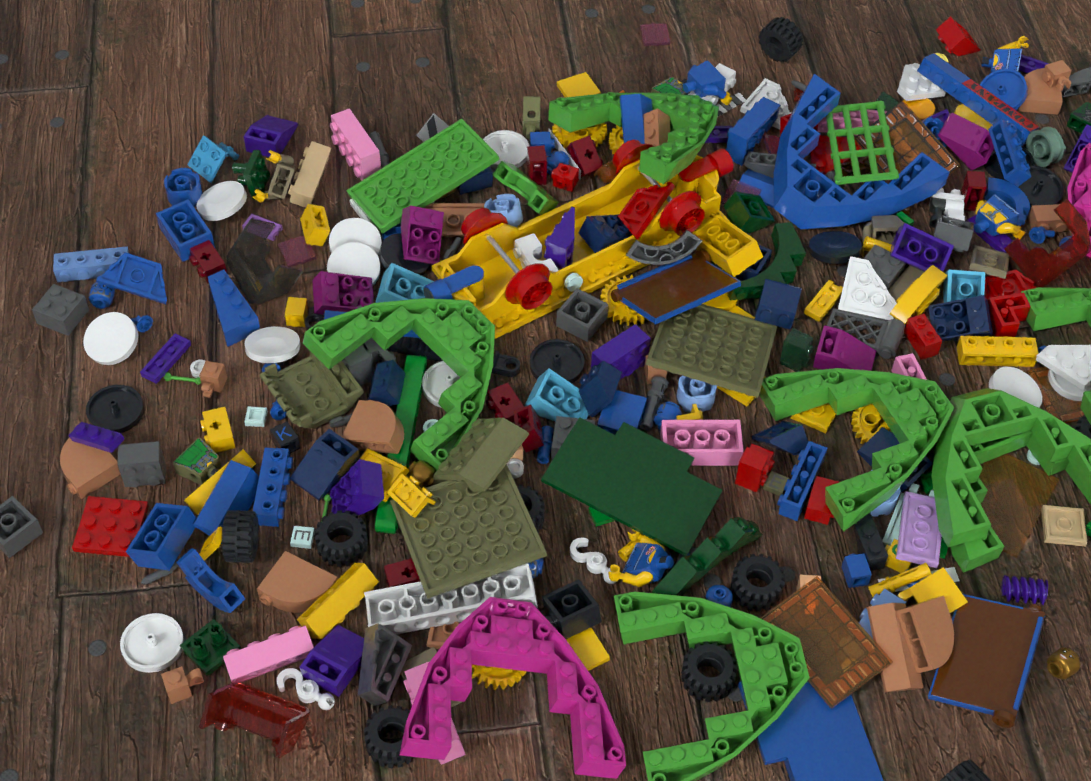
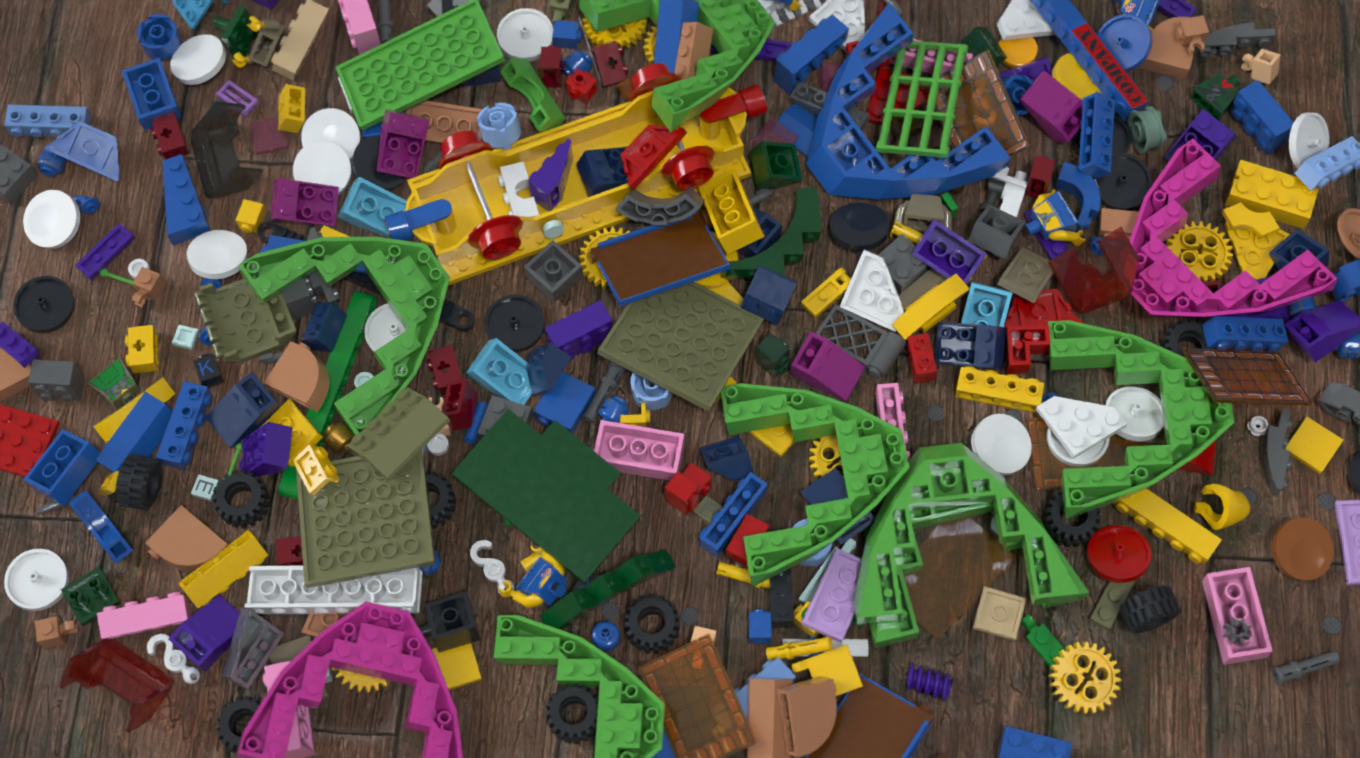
camera: 15 degrees right, 15 degrees up
none -> yellow pin [716,561,770,589]

